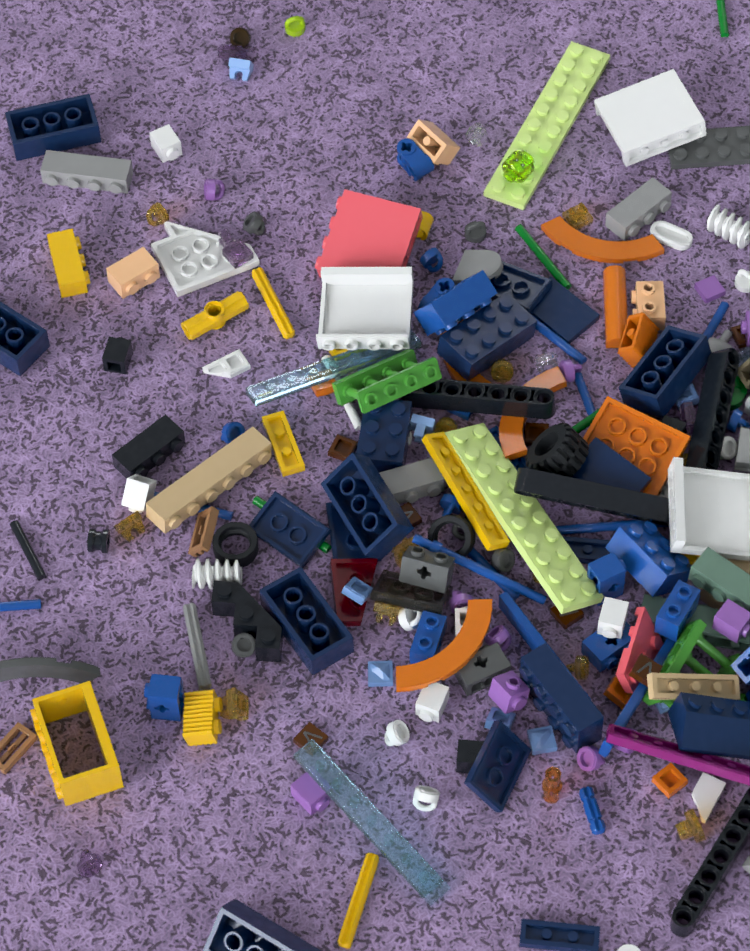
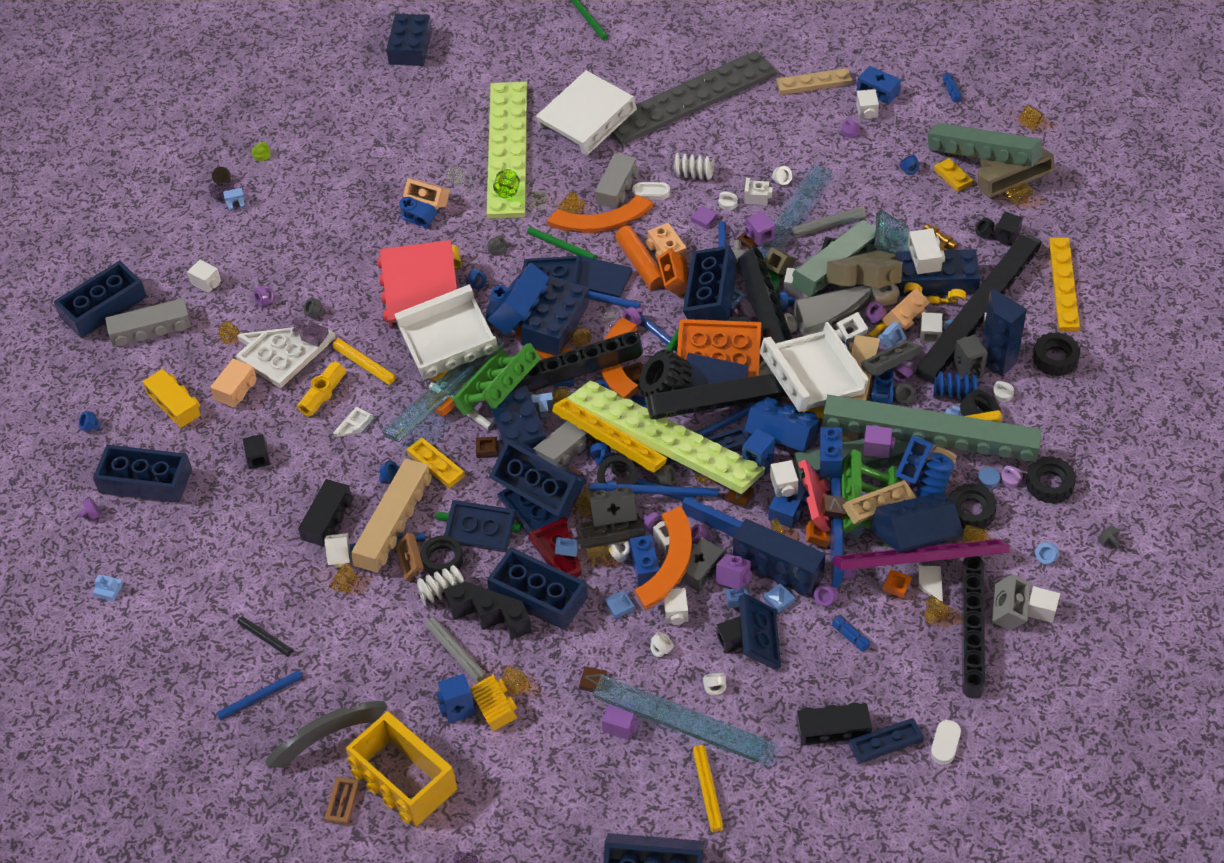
camera: 25 degrees left, 5 degrees down
black wheel [87,528,110,553] -> none
dark grey tile [231,633,256,658] -> none
light grey tile [453,250,503,285] -> none
clear orange pin [542,767,562,804] -> none
none -> black brick [796,702,872,746]

